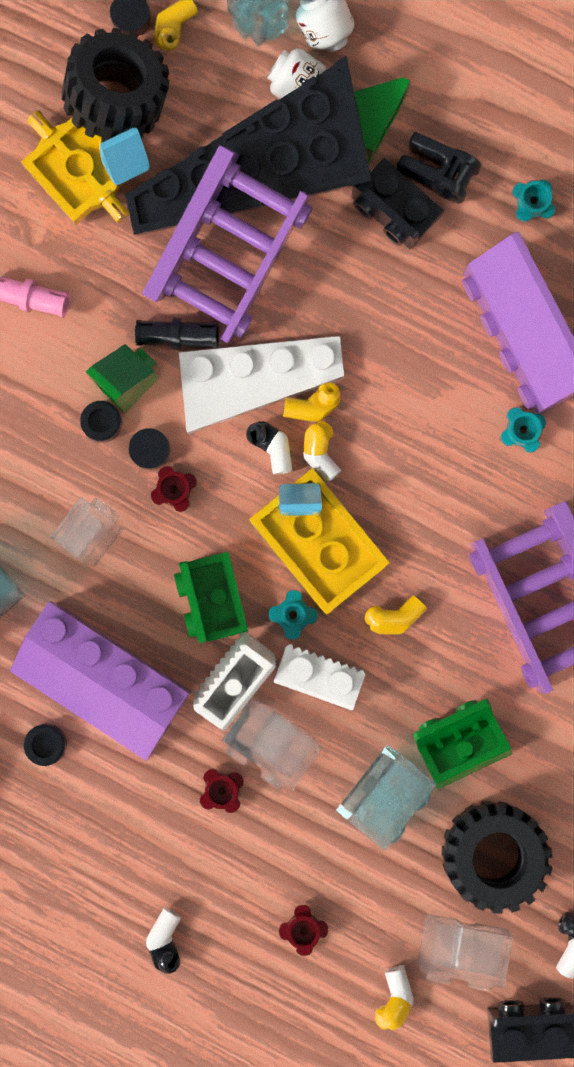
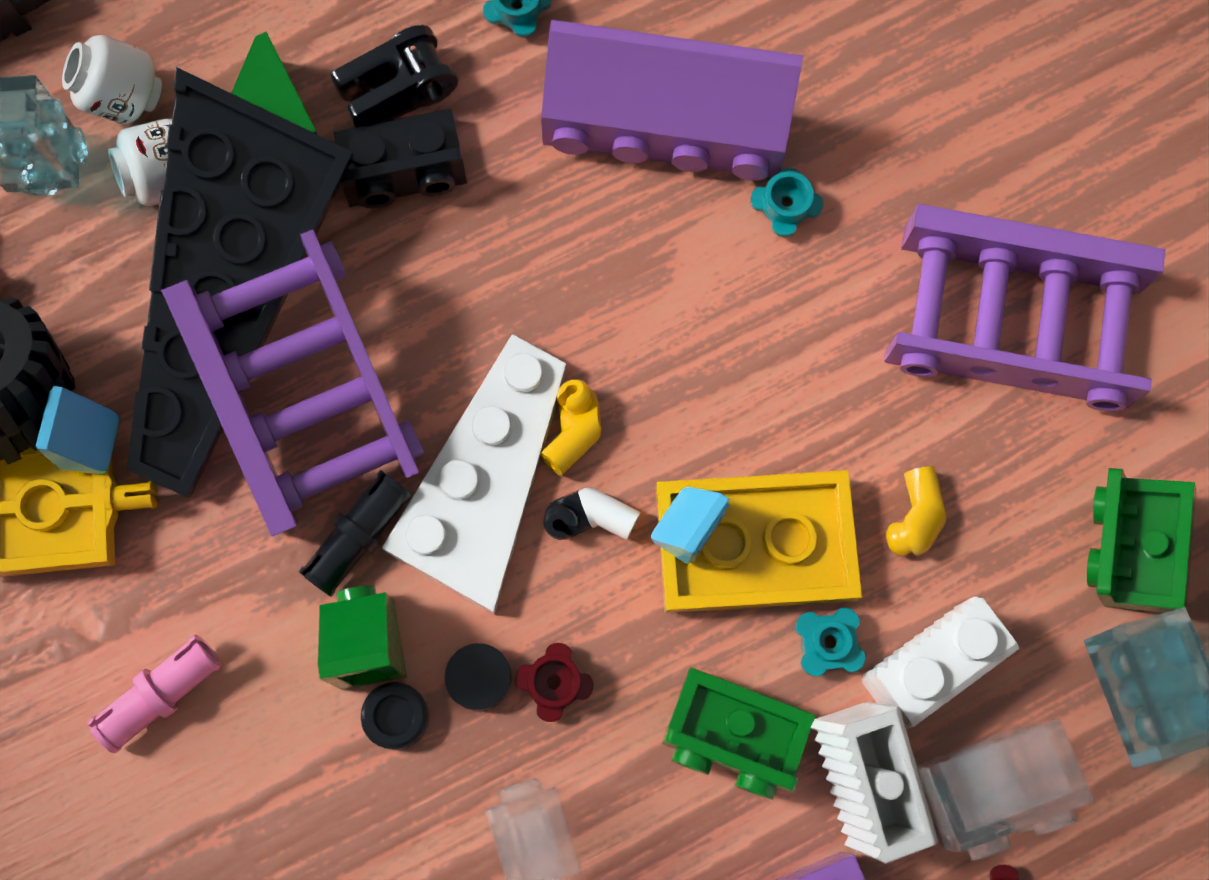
camera: 55 degrees left, 10 degrees down
arm [303,421,342,484] -> none

